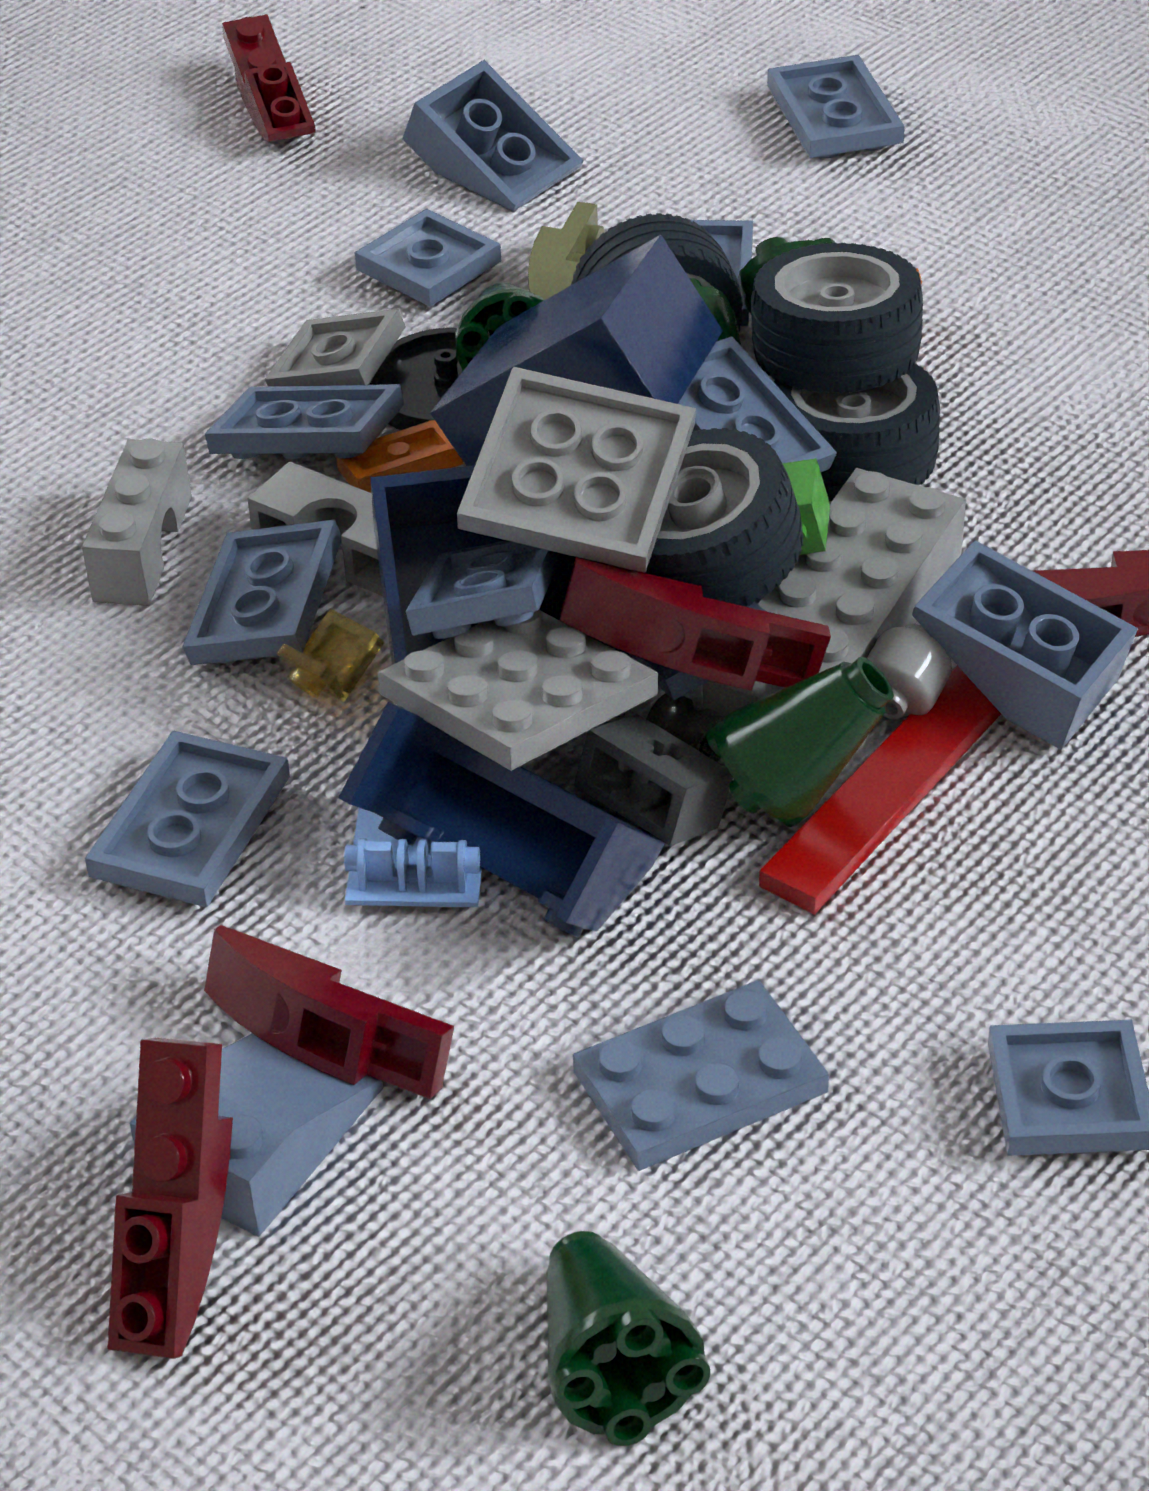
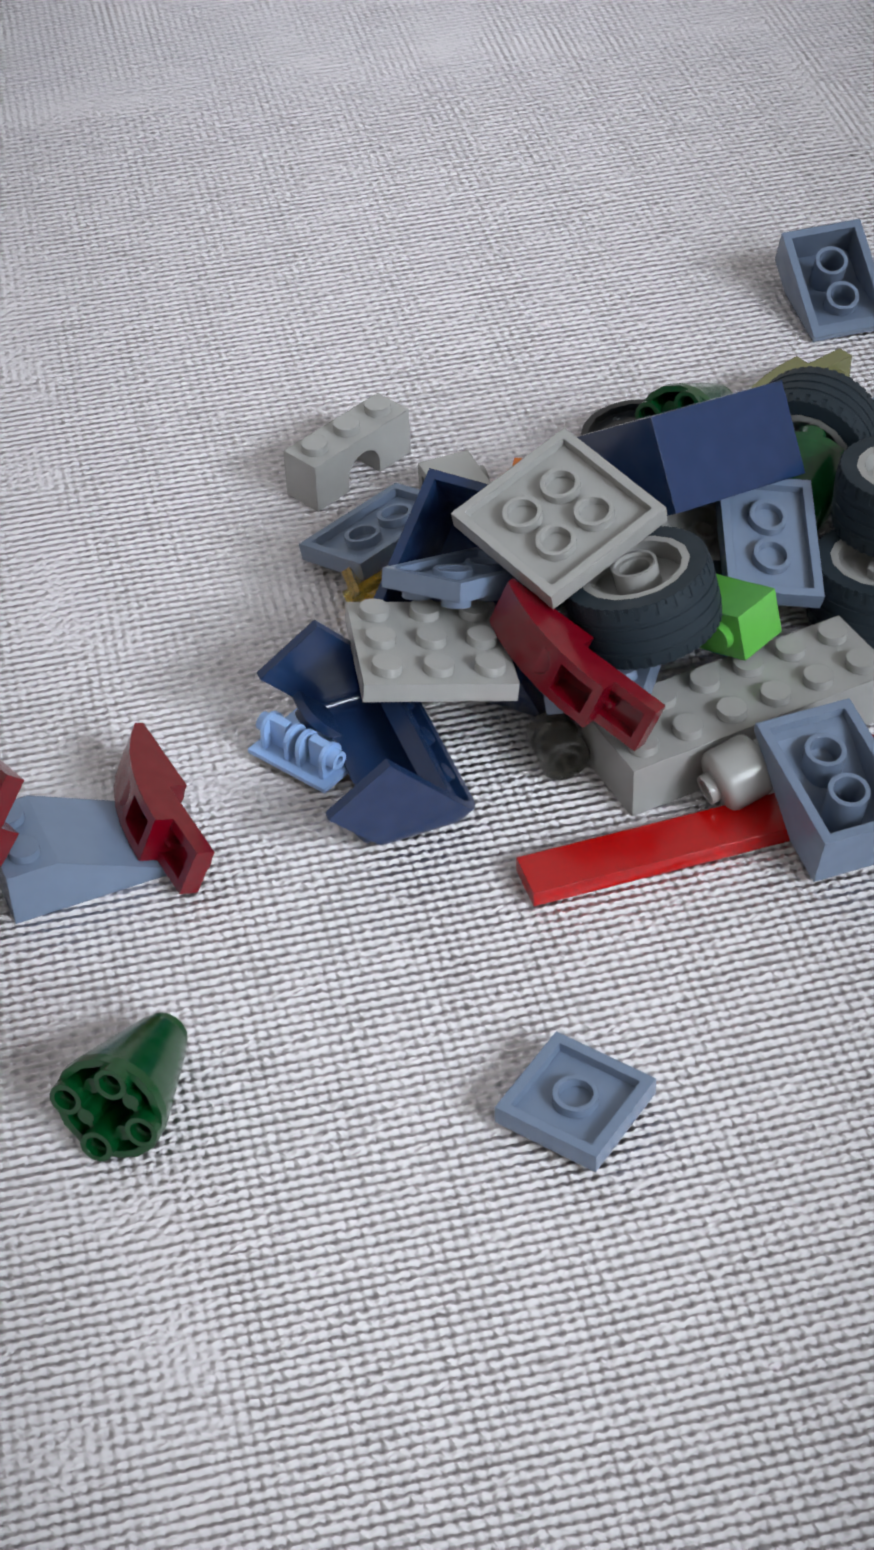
camera: 35 degrees right, 0 degrees up
sand blue plate [85,731,290,907] -> none
sand blue plate [205,384,404,459] -> none
dark red slope [222,14,316,142] -> none
light grey plate [265,309,406,387] -> none
sand blue plate [354,208,502,307] -> none
sand blue plate [573,980,829,1171] -> none
dark grey brick [574,714,733,846] -> none
dark green cone [706,657,894,827] -> none

